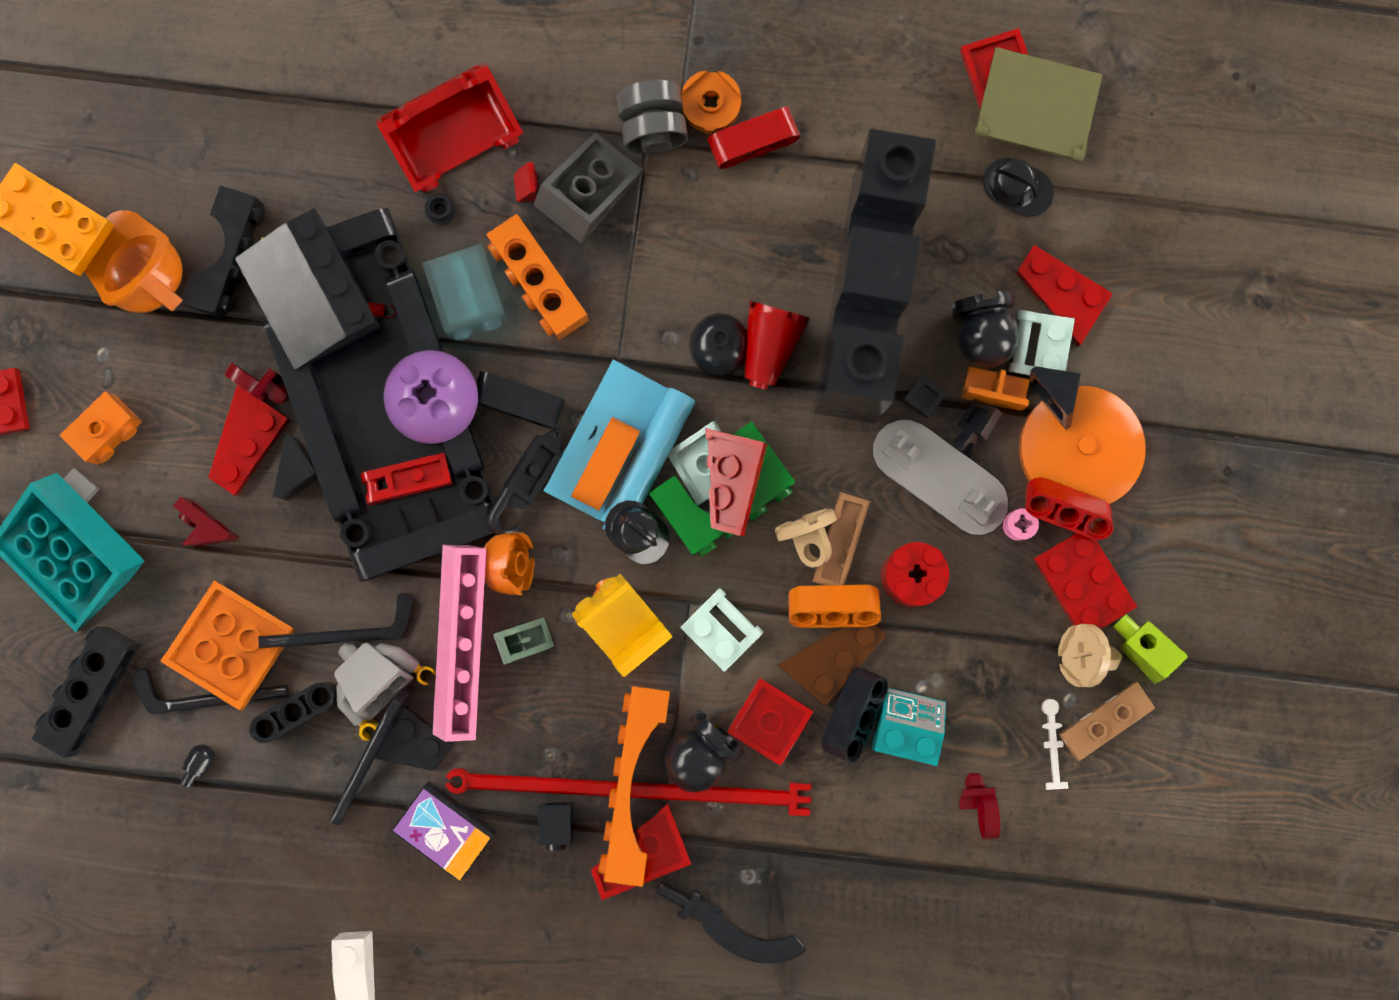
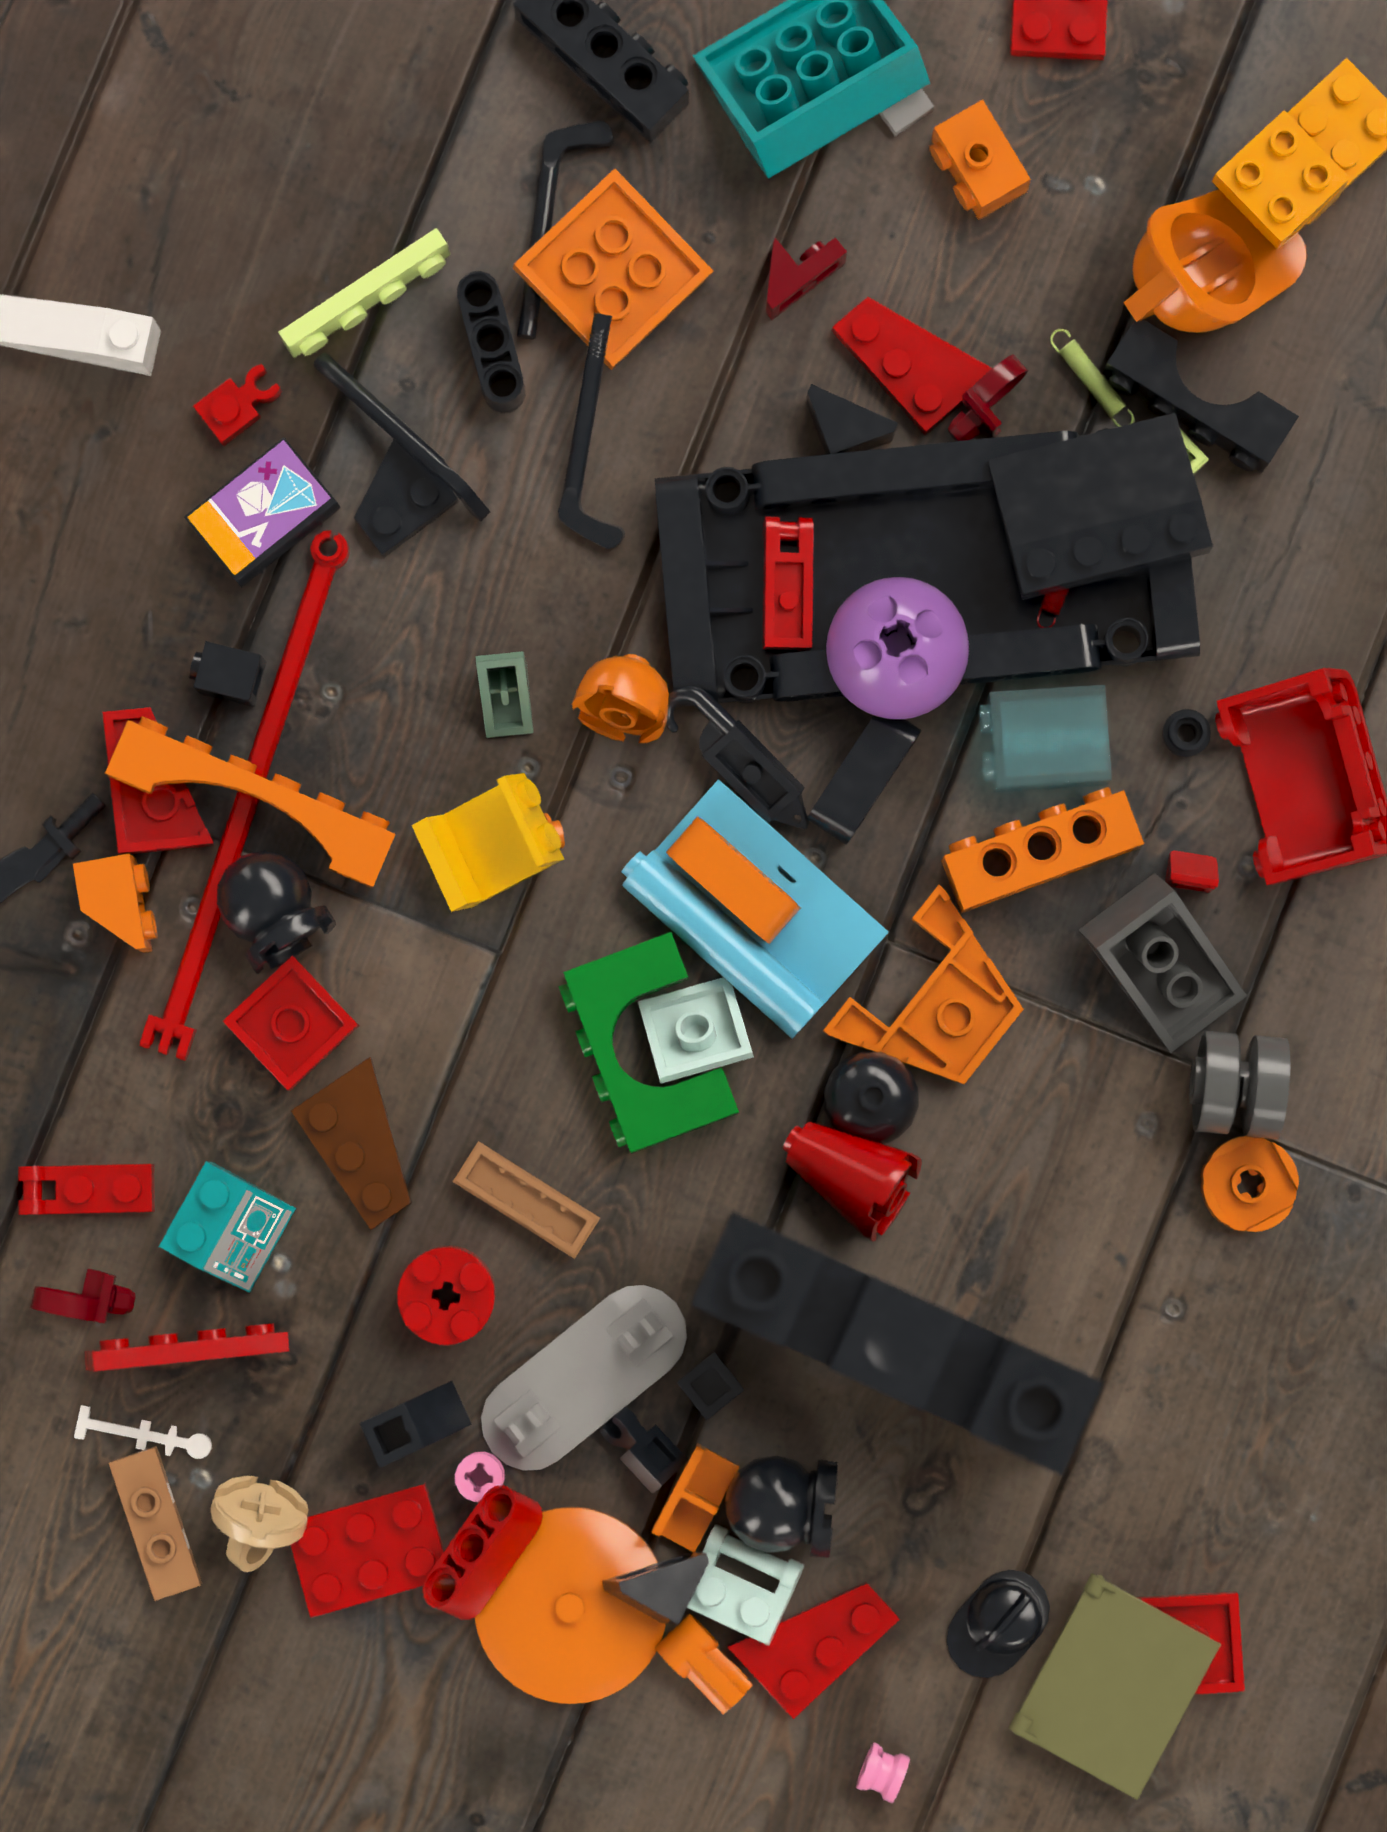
camera: 110 degrees right, 0 degrees up
black cylinder [179,744,215,788] -> none
light grey torso [334,642,436,741] -> none
bright pink brick [433,545,486,741] -> none
black piece [605,500,670,564] -> none
light aqua plate [680,588,764,672] -> none
wing [705,428,768,536] -> none
red beam [707,107,801,169] -> none
tan tile [774,508,837,567] -> none
orange beam [788,585,881,628] -> none
black beam [822,667,889,763] -> none
lime torso [1113,614,1188,684] -> none
none -> red plate [18,1164,155,1215]
none -> orange slope [73,854,158,953]
none -> red wing [84,1323,289,1371]
none -> red plate [193,364,282,446]
none -> yellowish green plate [279,228,450,358]
none -> black slope [359,1380,472,1468]
none -> orange piece [655,1613,753,1714]
none -> orange wing [823,885,1023,1085]
none -> bright pink wheel [856,1742,910,1803]
none -> yellowish green piece [1050,329,1134,427]

